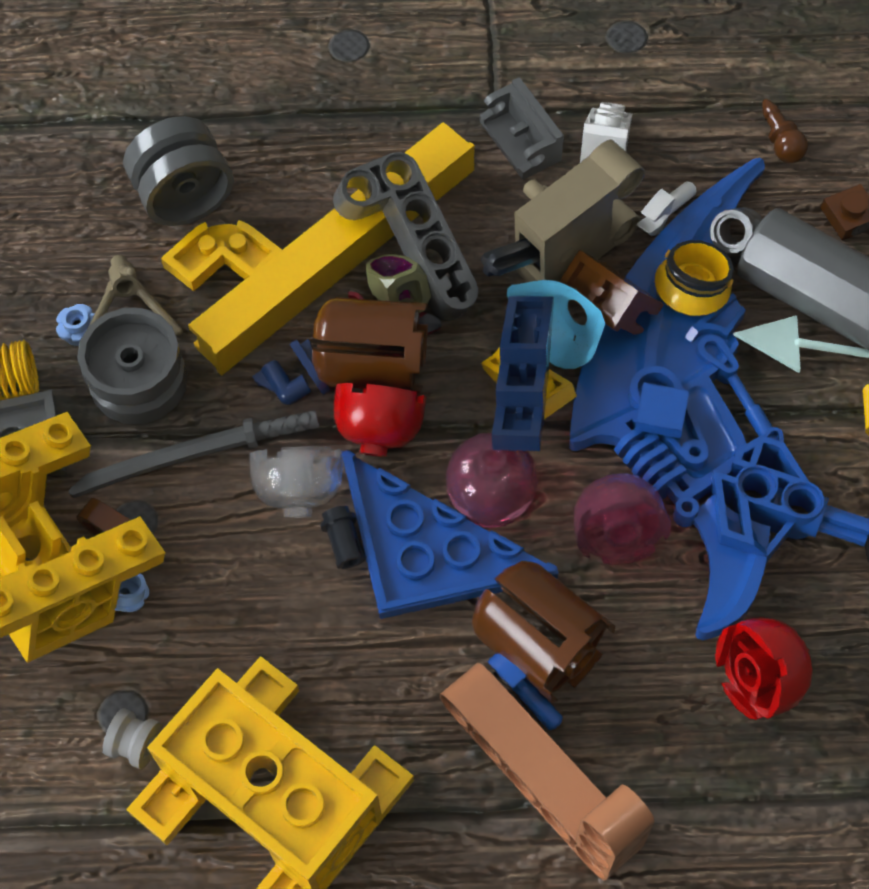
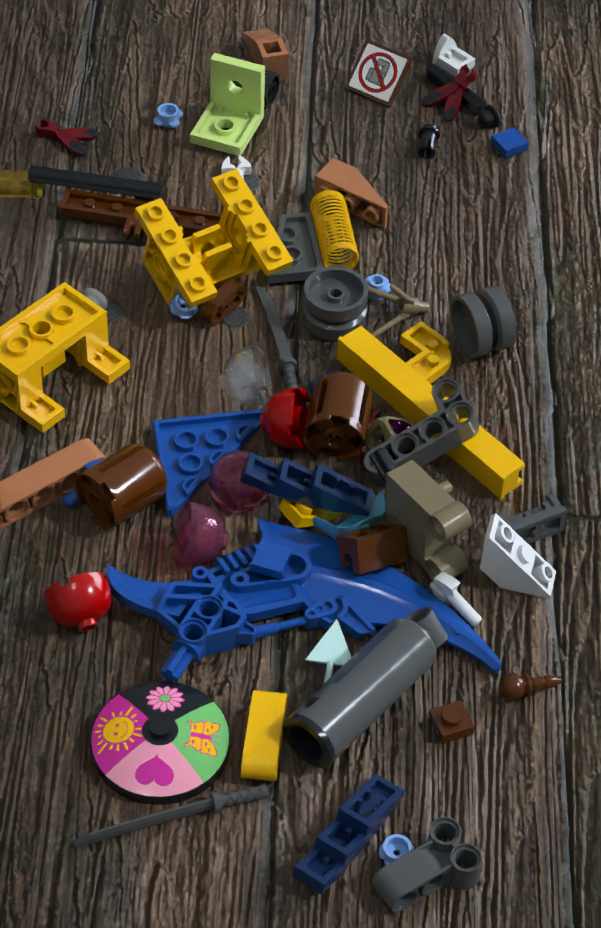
camera: 90 degrees right, 15 degrees down
black pin [320,506,366,569] -> none
yellow piece [655,240,734,316] -> none

